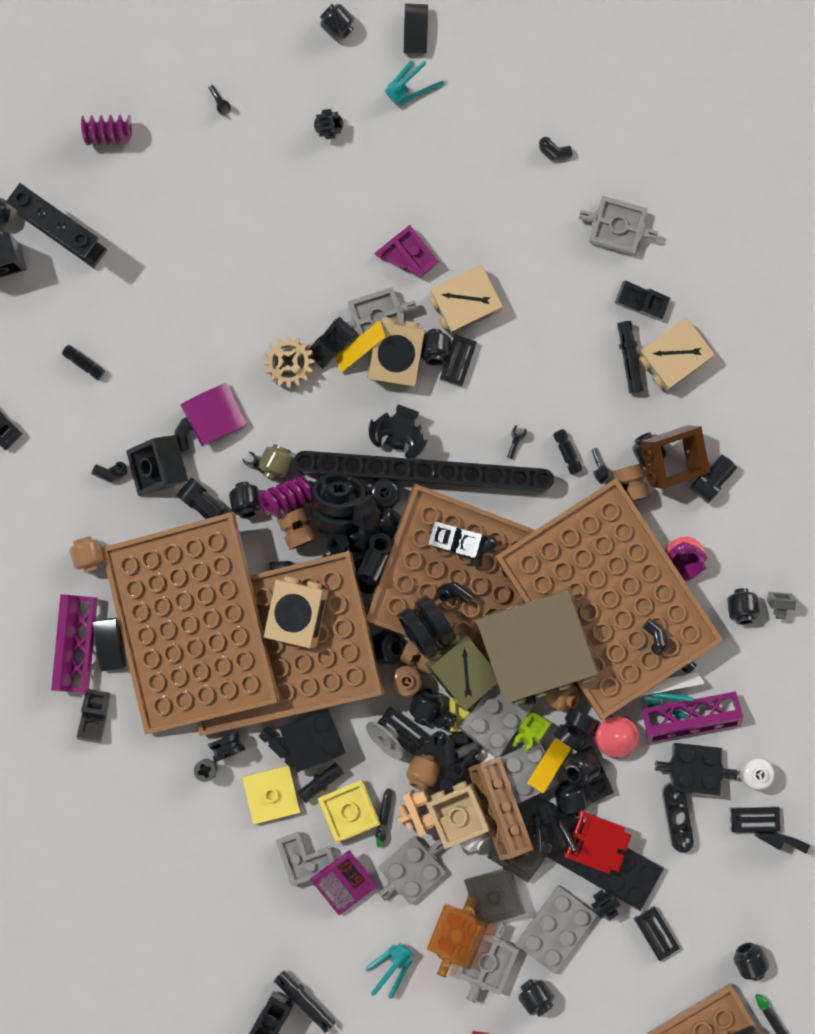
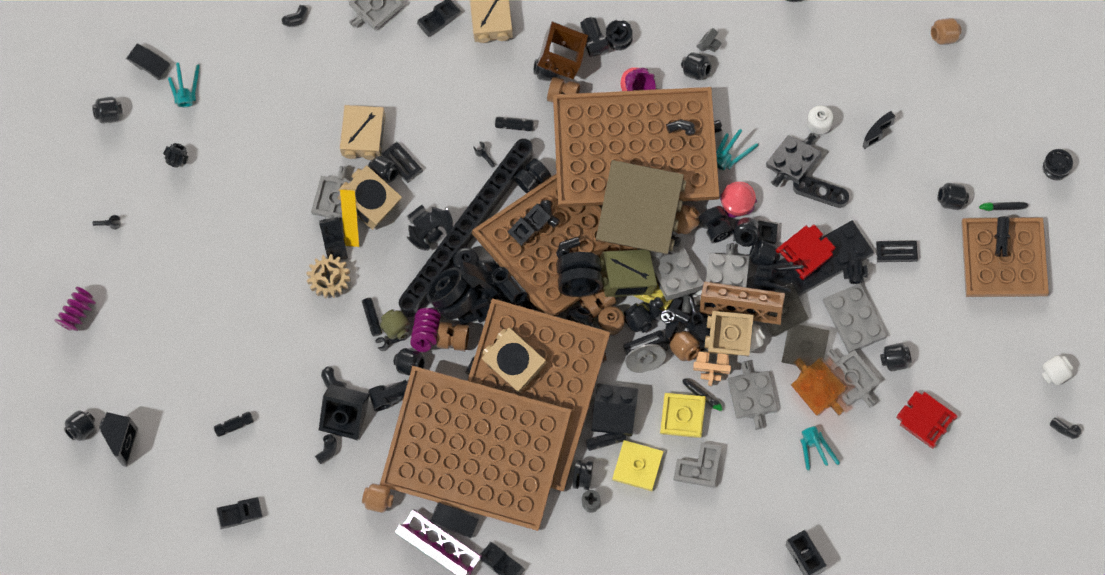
camera: 55 degrees left, 15 degrees down
black fence [6,183,108,269] -> none
magenta slope [180,383,247,447] -> none
black pin [273,970,335,1033] -> none
black pin [297,762,344,803] -> none
magenta tile [310,850,378,915] -> none
magenta wing [374,225,440,277] -> none
lime plate [513,711,551,754] -> none
yellow sticker [527,738,571,793] -> none
black hand [592,448,609,483] -> none
black pin [617,321,644,394] -> none
white sticker [638,673,705,697] -> none
magenta fence [641,691,743,744] -> none
black tile [730,806,780,832] -> none
none -> black axle [362,298,382,337]
none -> black wheel [514,158,551,194]
none -> black wheel [606,20,633,51]

